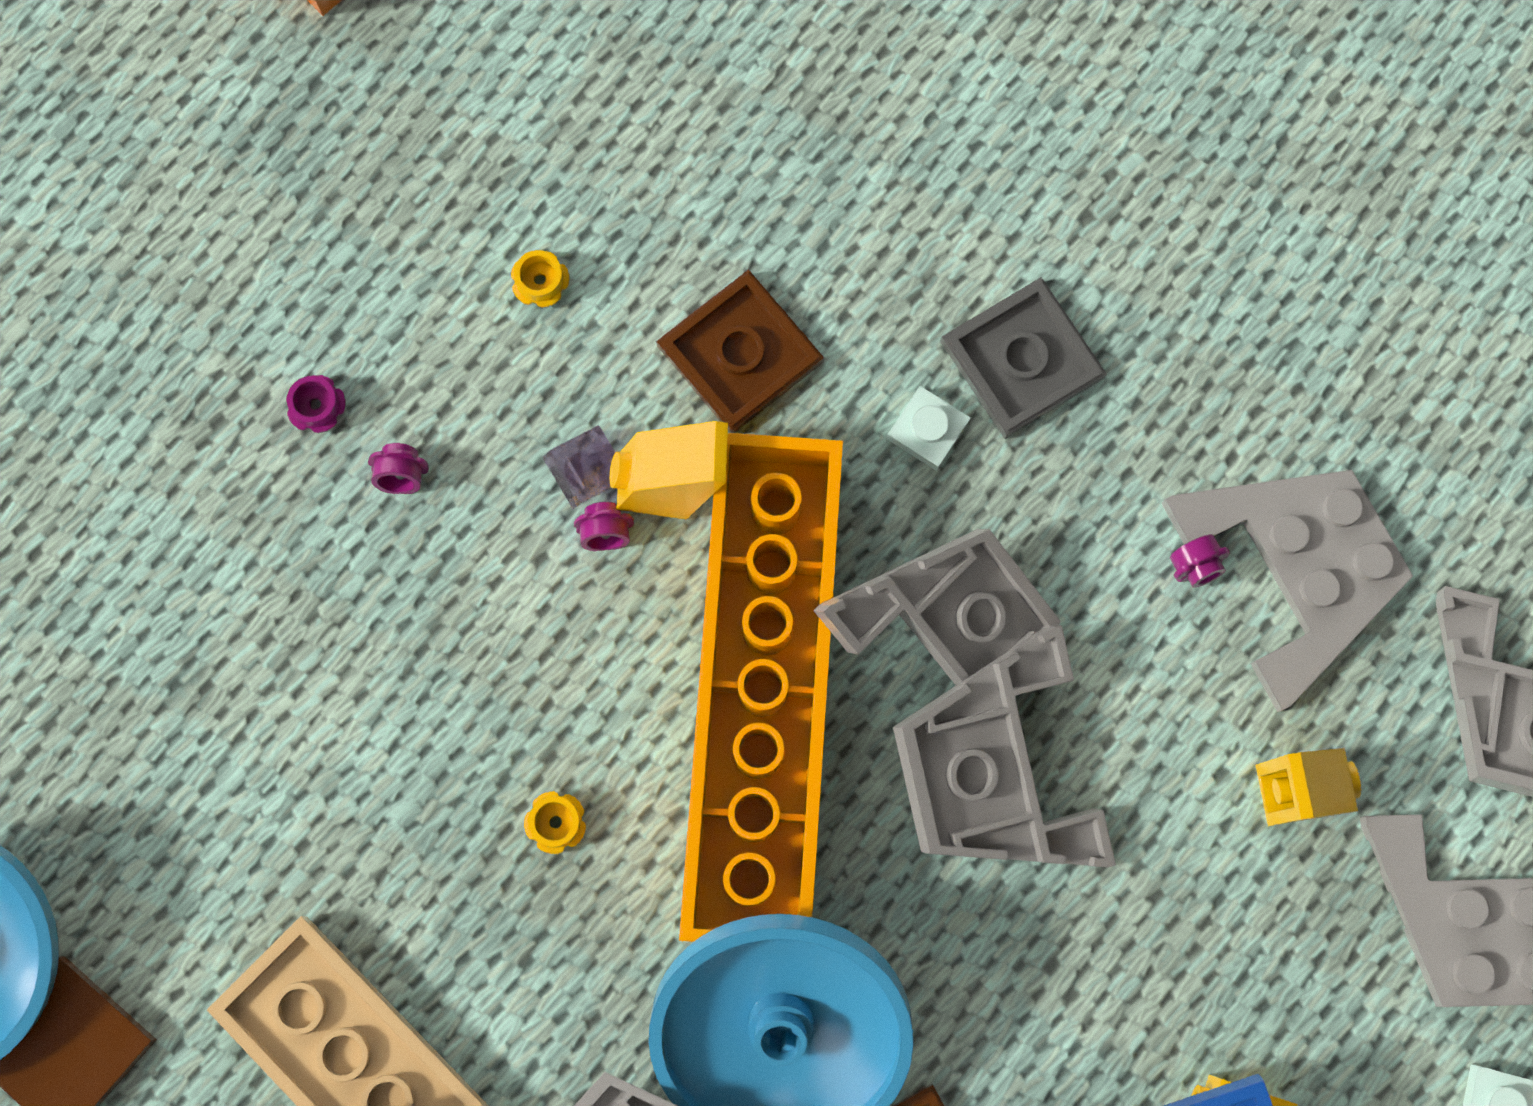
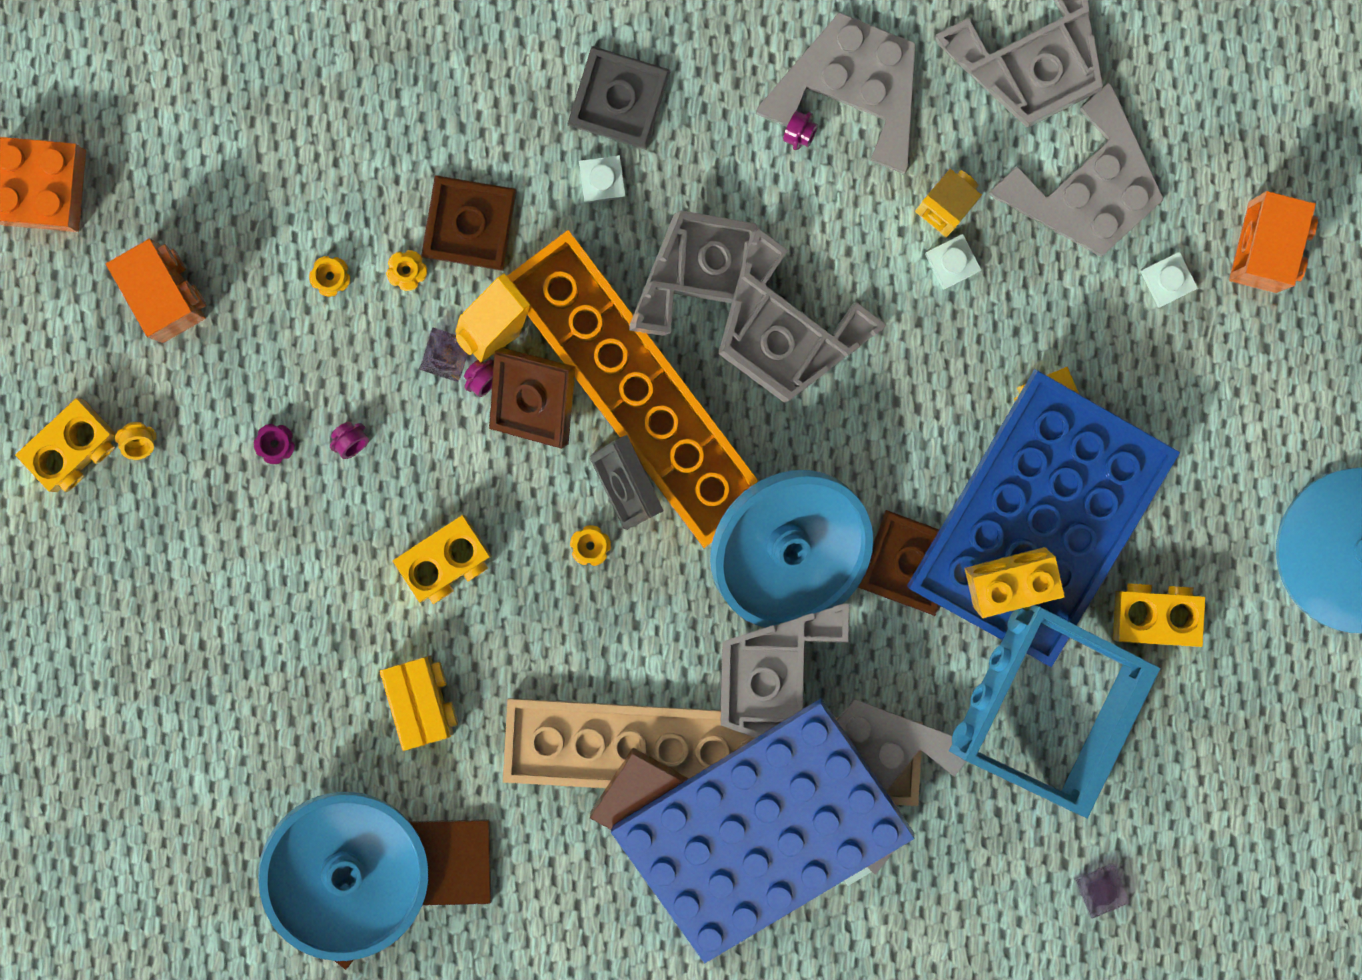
camera: 40 degrees left, 10 degrees up
none -> yellow brick [15,398,116,492]
none -> orange brick [105,238,207,343]
none -> yellow plate [115,422,157,460]
none -> yellow brick [380,655,458,751]
none -> yellow plate [386,250,427,291]
none -> yellow brick [392,515,492,604]
none -> reddish brown tile [489,348,575,449]
none -> dark grey tile [590,435,664,530]
none -> light aqua plate [925,234,982,290]

